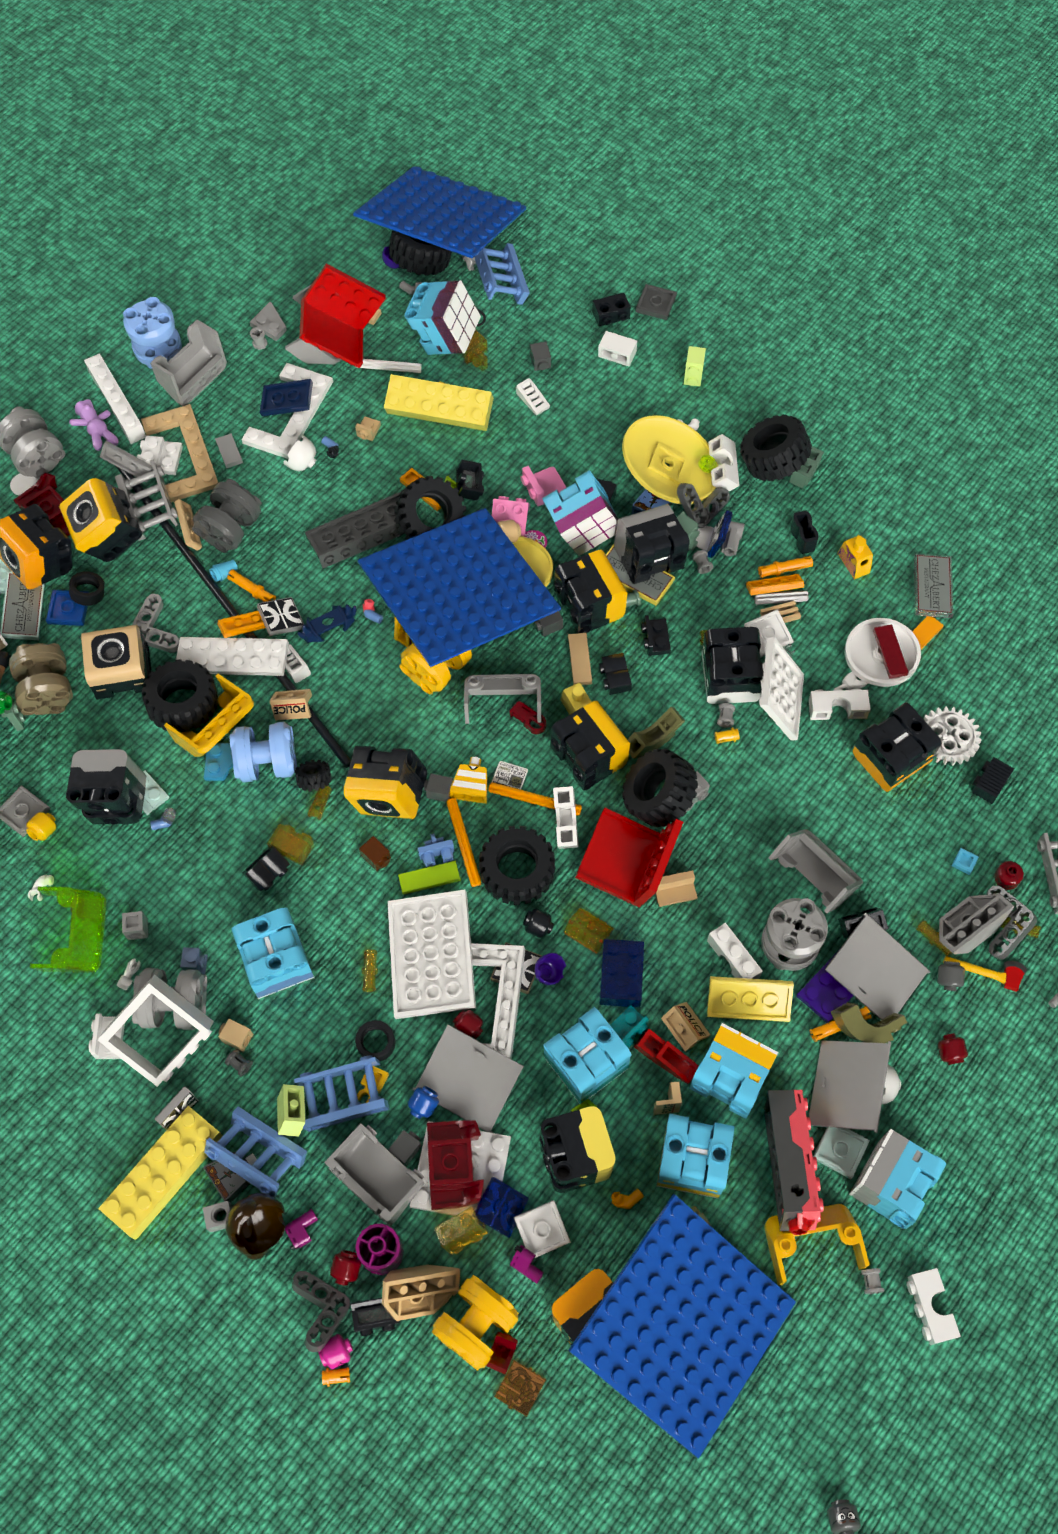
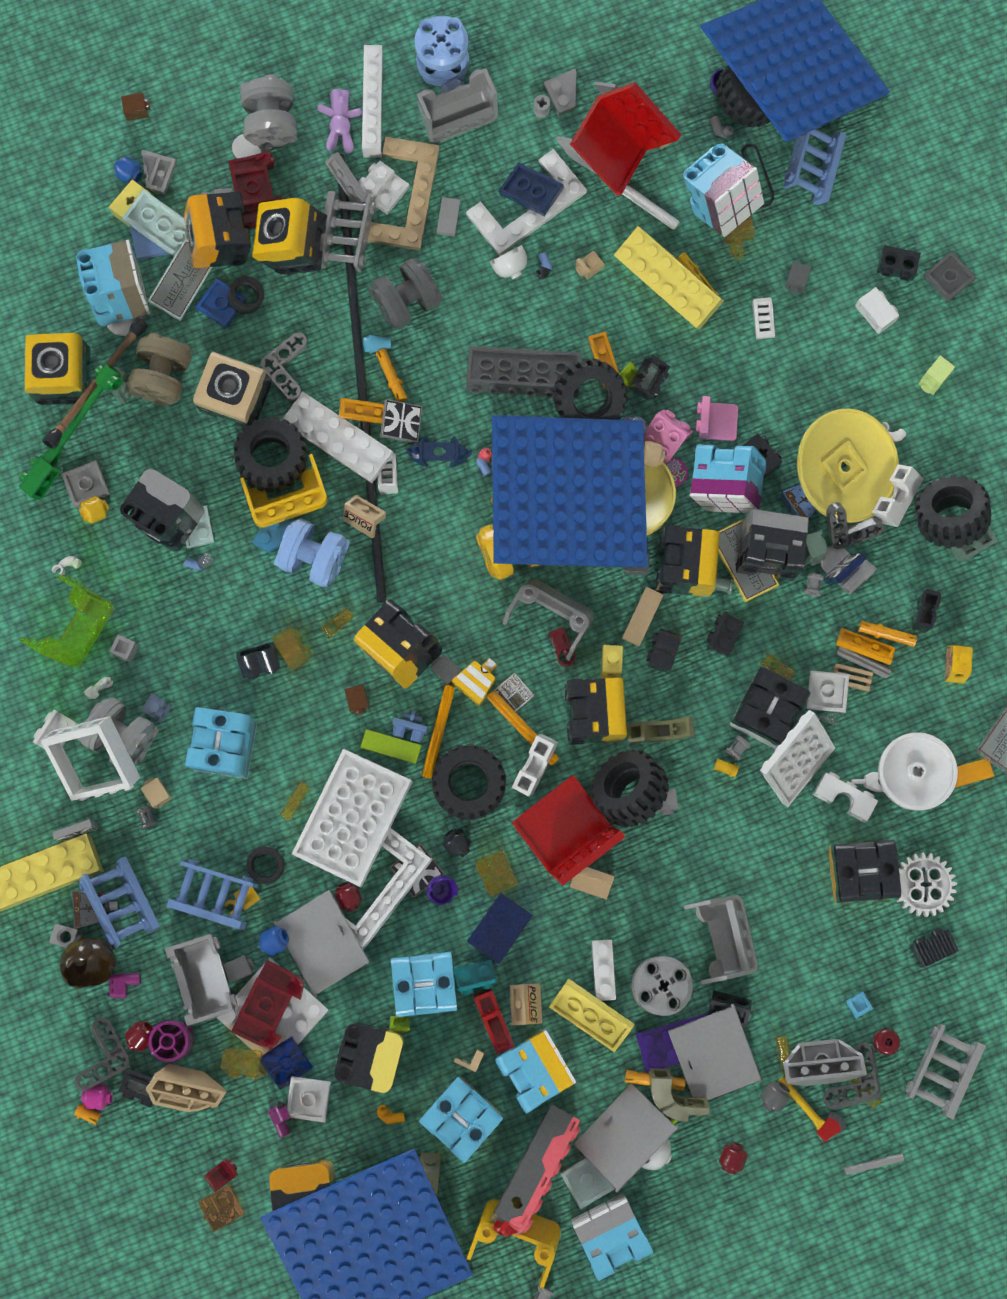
camera: 30 degrees right, 15 degrees up
tan tile [174,499,202,551] -> none
yellowish green brick [277,1084,305,1137] -> none
black tyre [295,760,332,791] -> none
yellow piece [432,1275,519,1371] -> none
clear neon green tile [698,455,717,473] -> none
dark red tile [873,624,909,679] -> none

